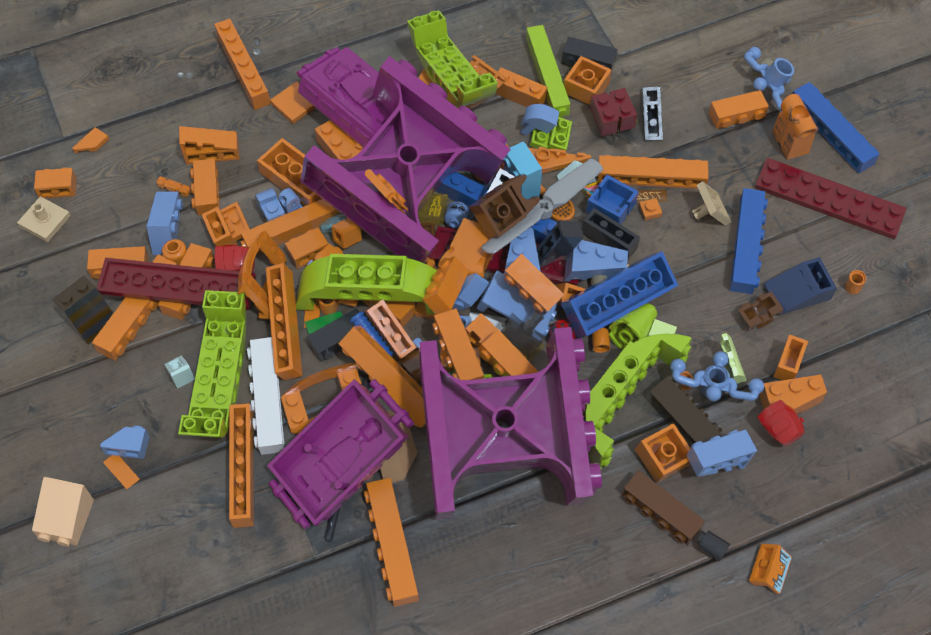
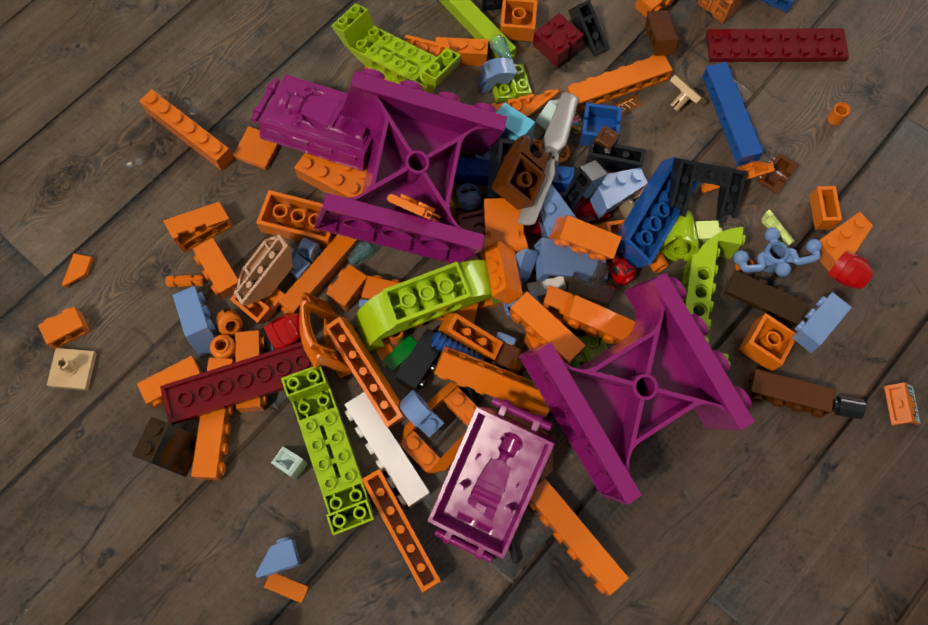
camera: 25 degrees left, 10 degrees up
orange brick [332,218,362,249] -> none
orange plate [639,198,662,221] -> none
dark blue slope [764,257,837,316] -> none
none -> orange head [215,309,243,336]
none -> medium nougat wedge [234,234,293,306]
none -> medium blue brick [399,390,444,437]
none -> clear light blue cone [489,34,512,59]
none -> reddish brown tile [594,125,620,151]
none -> reddish brown brick [645,10,680,56]
none -> black wedge [669,158,747,223]
none -> orange wing [699,161,775,193]

